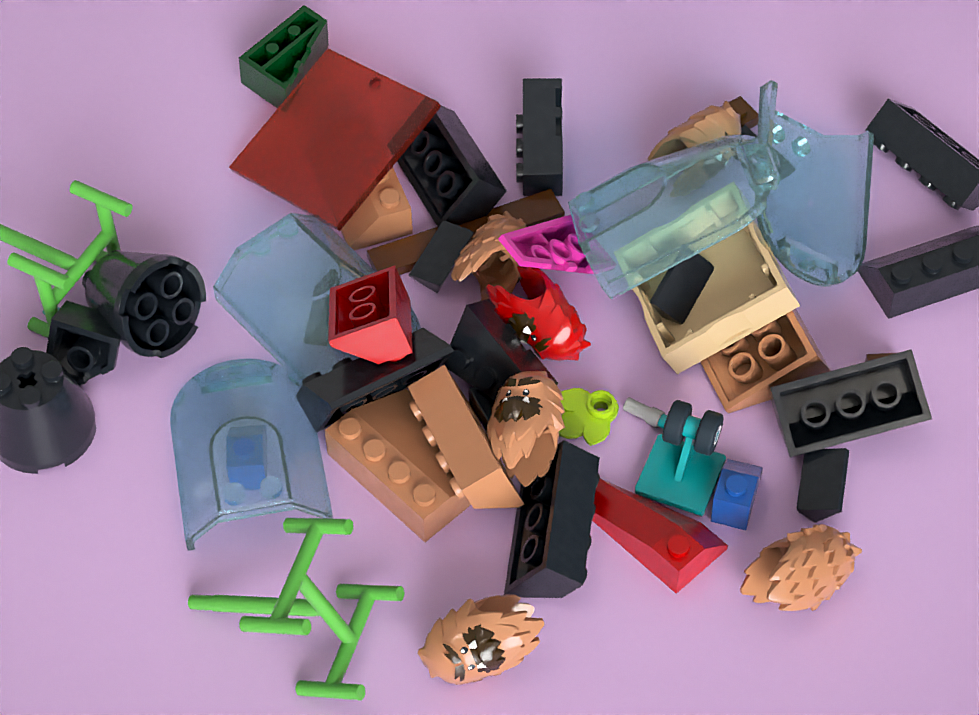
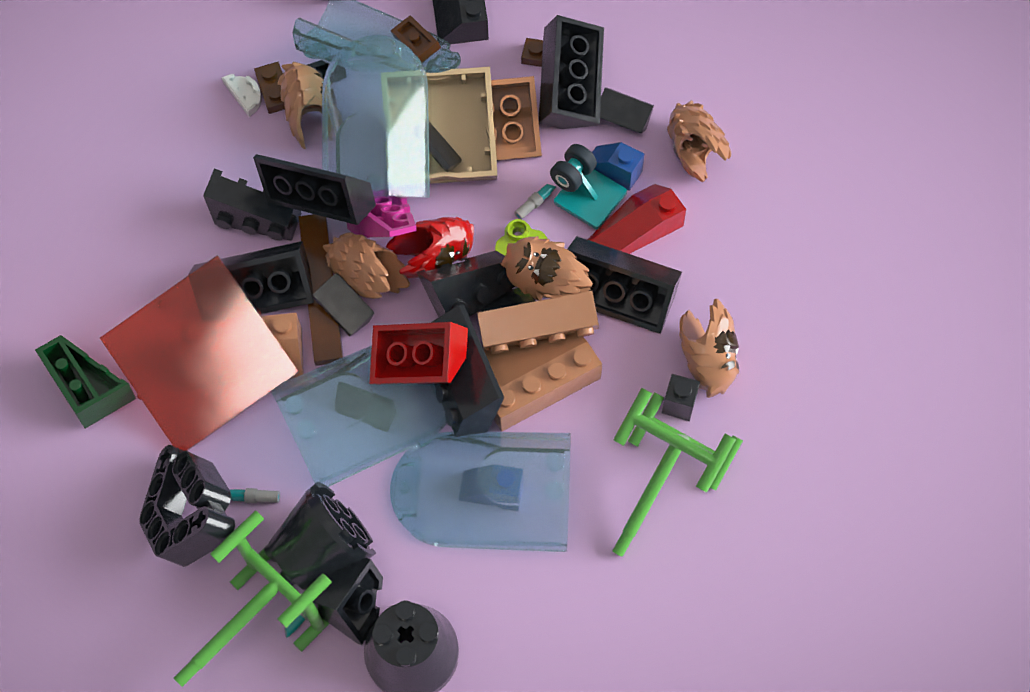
camera: 75 degrees left, 10 degrees up
none -> black piece [139,445,235,567]
none -> white tile [221,74,262,117]
none -> light grey piece [230,488,280,503]
none -> black slope [253,154,376,225]
none -> reddish brown plate [390,15,441,63]
none -> black brick [662,374,700,421]

